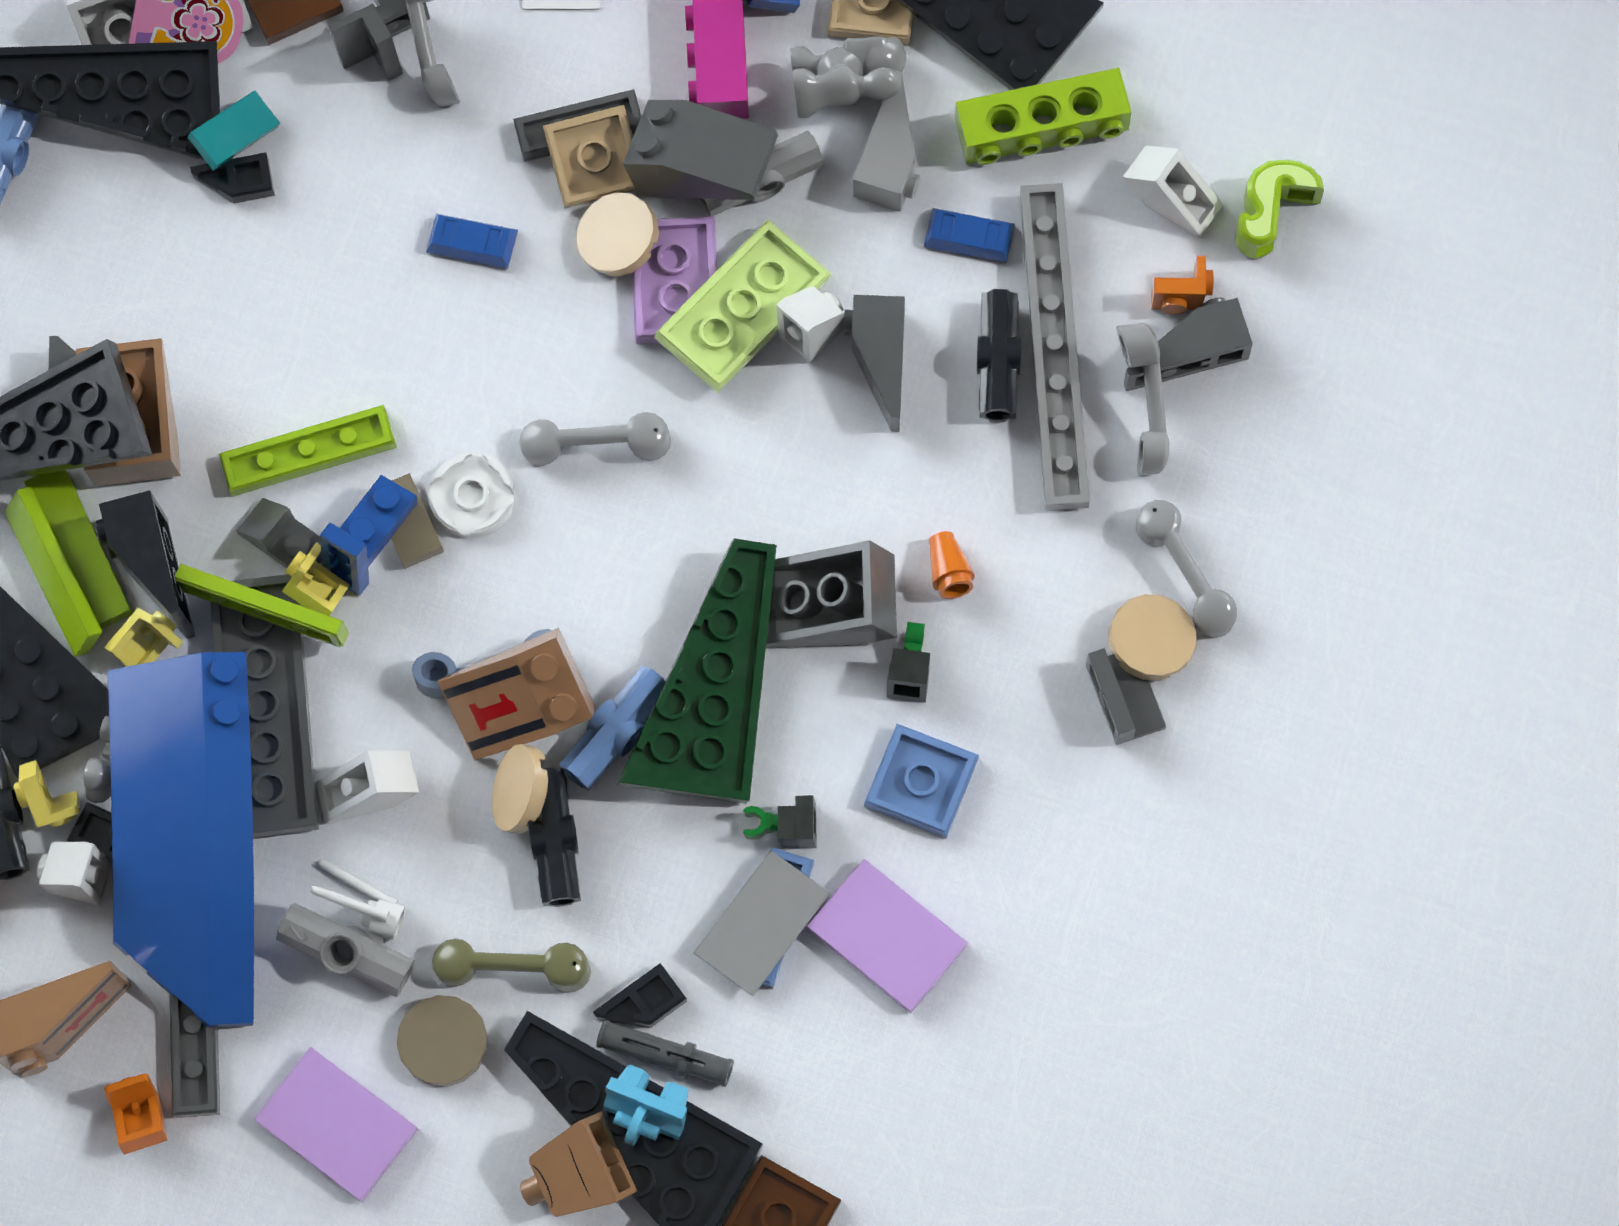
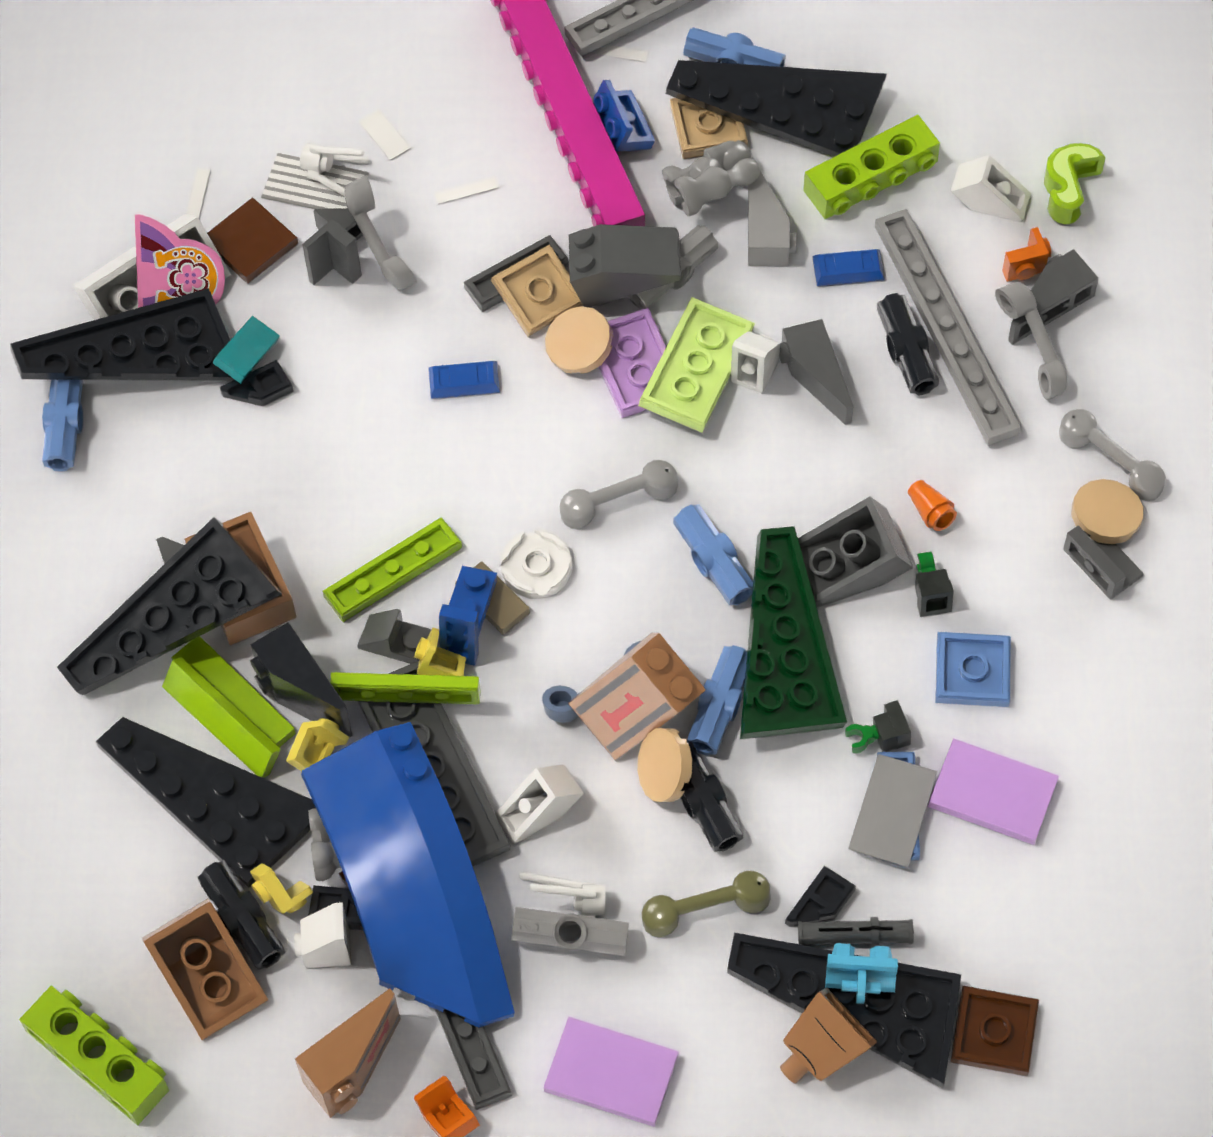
camera: 20 degrees left, 10 degrees down
dark tan tile [397,995,488,1087] -> none
none -> medium blue piece [673,504,753,606]

